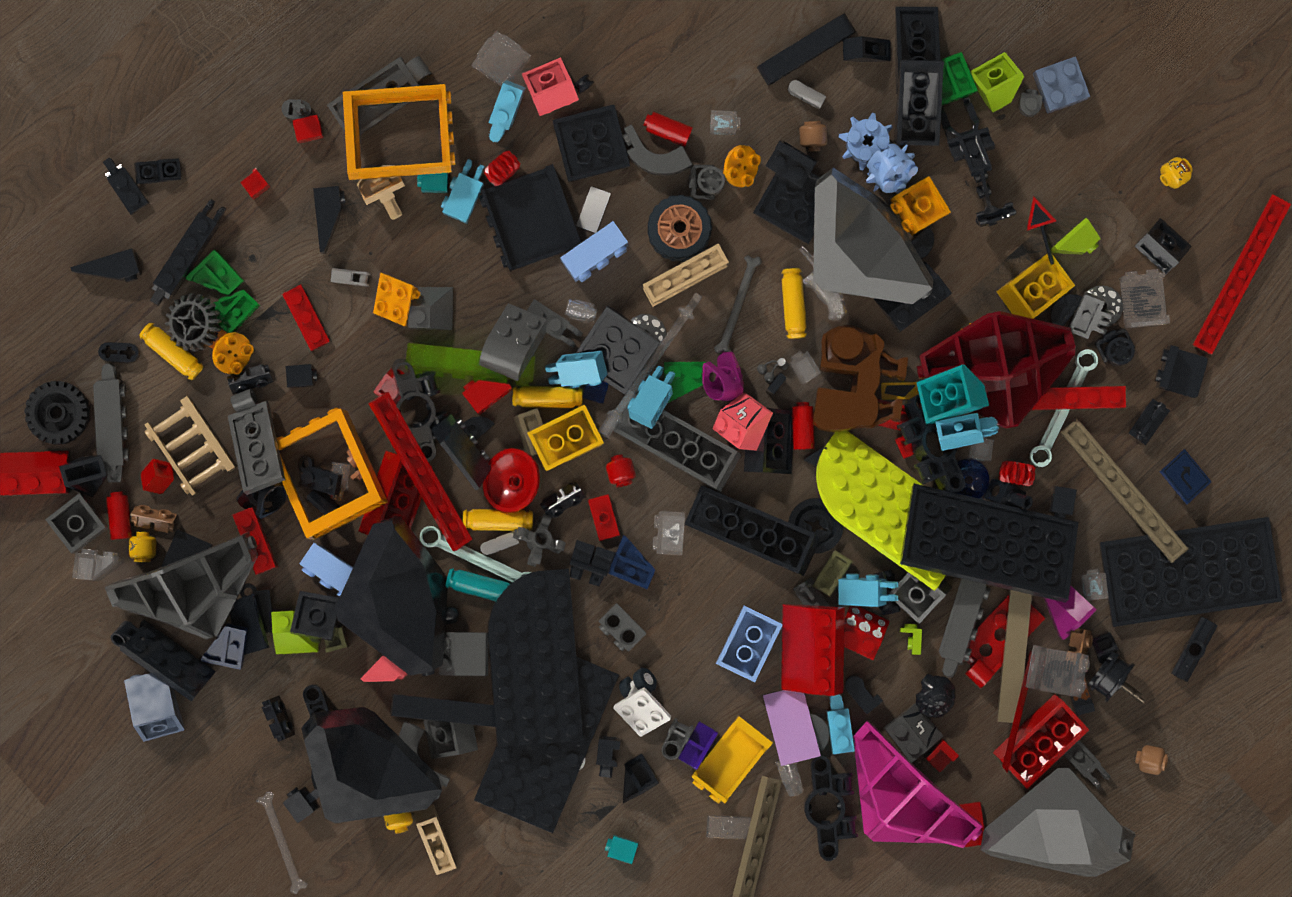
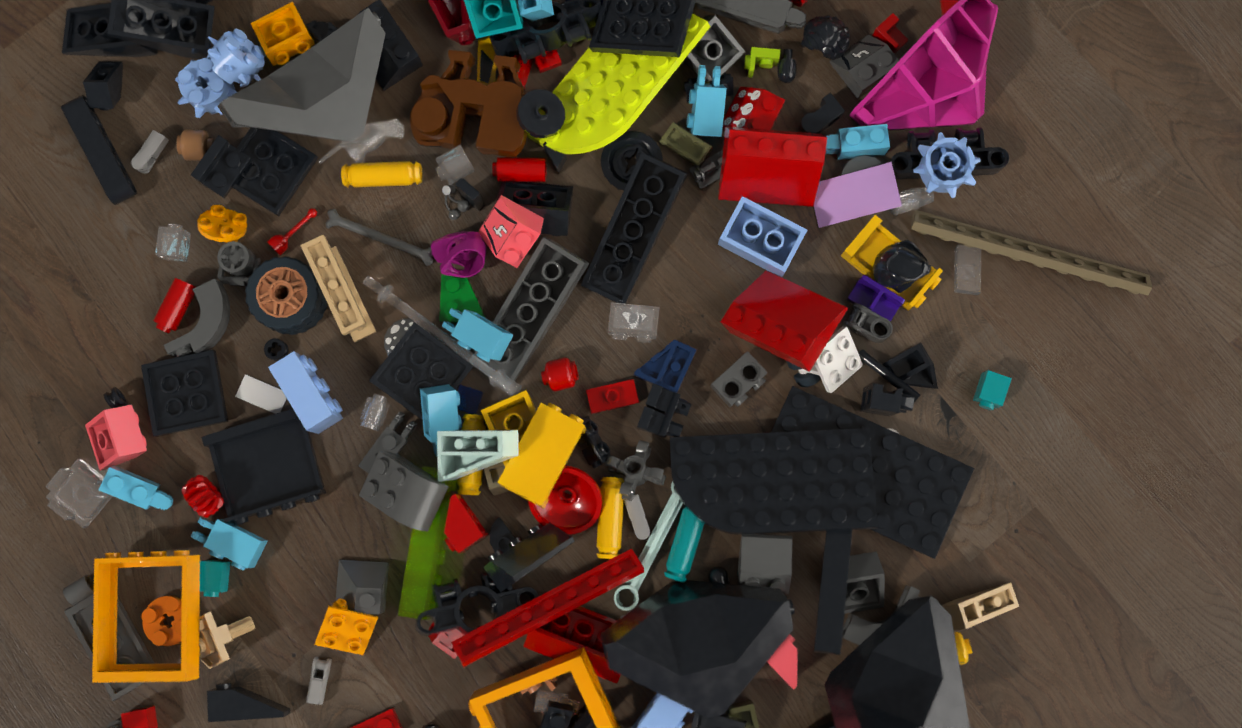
camera: 80 degrees left, 5 degrees down
none -> orange plate [142,595,182,646]
none -> black bush [264,338,289,361]
none -> red hinge [267,208,317,256]
none -> light aqua wedge [437,430,519,482]
none -> yellow panel [497,403,586,508]
none -> black plate [516,89,565,138]
none -> red slope [721,271,848,372]
none -> black cylinder [777,49,797,83]
none -> black bar [858,349,921,402]
none -> black helmet [873,240,931,293]
none -> light blue brick [913,132,980,198]

